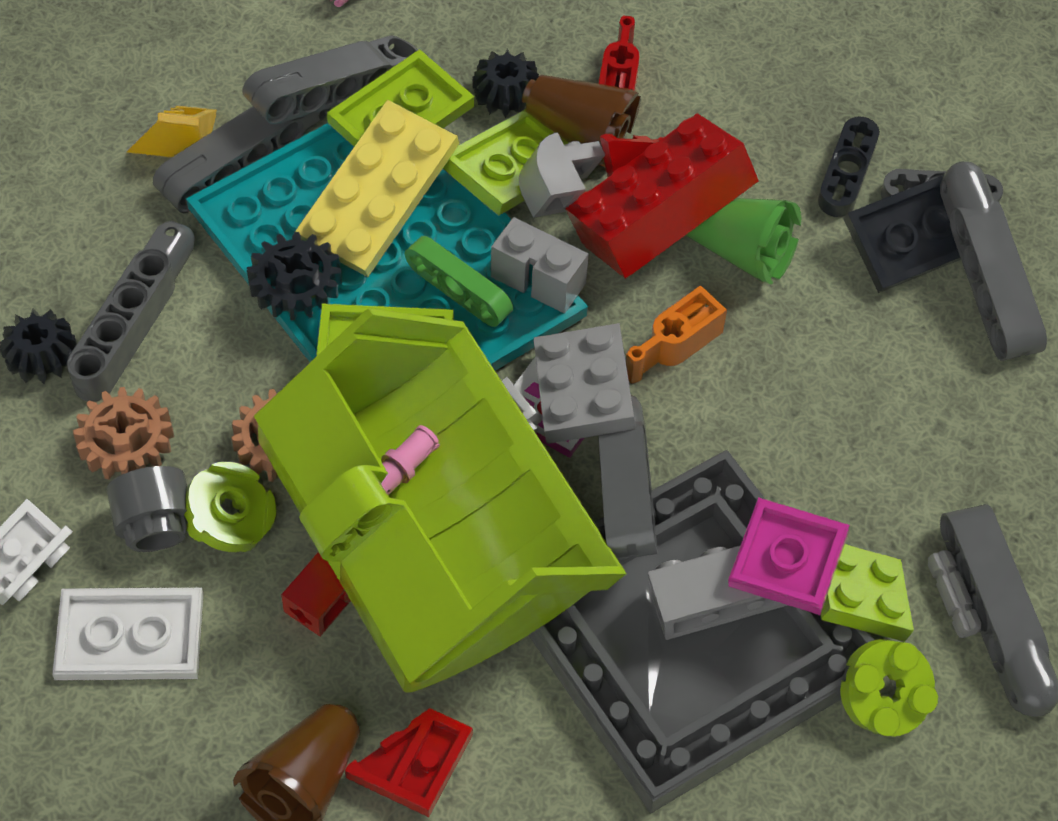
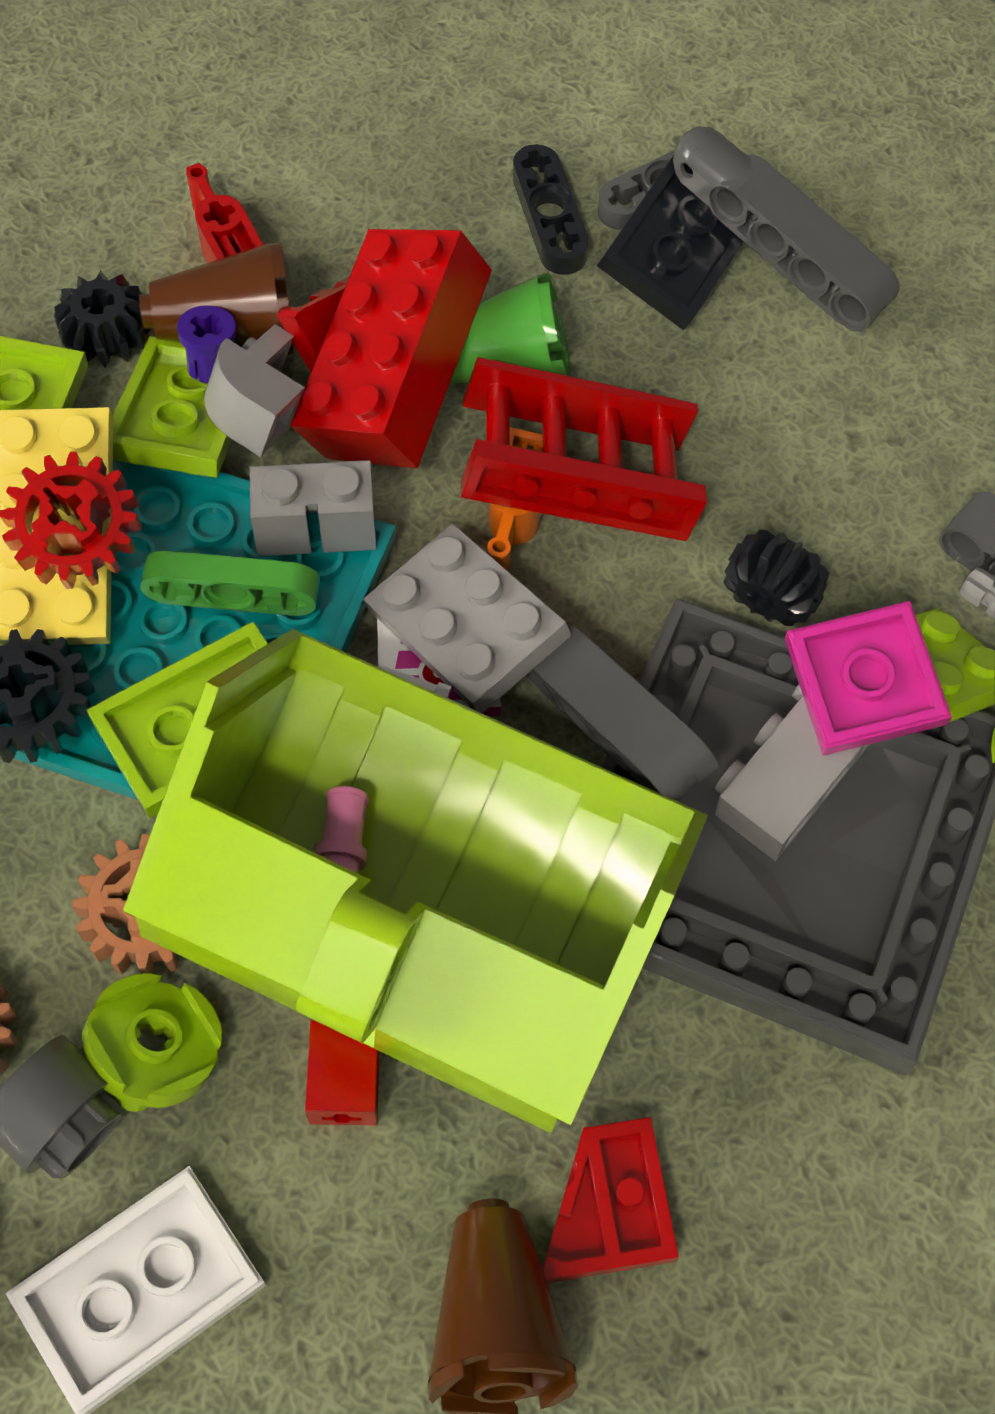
camera: 35 degrees left, 5 degrees up
none -> red gear [0,451,142,589]
none -> dark purple bush [177,305,236,384]
none -> red fence [461,357,707,541]
none -> black gear [723,529,830,626]

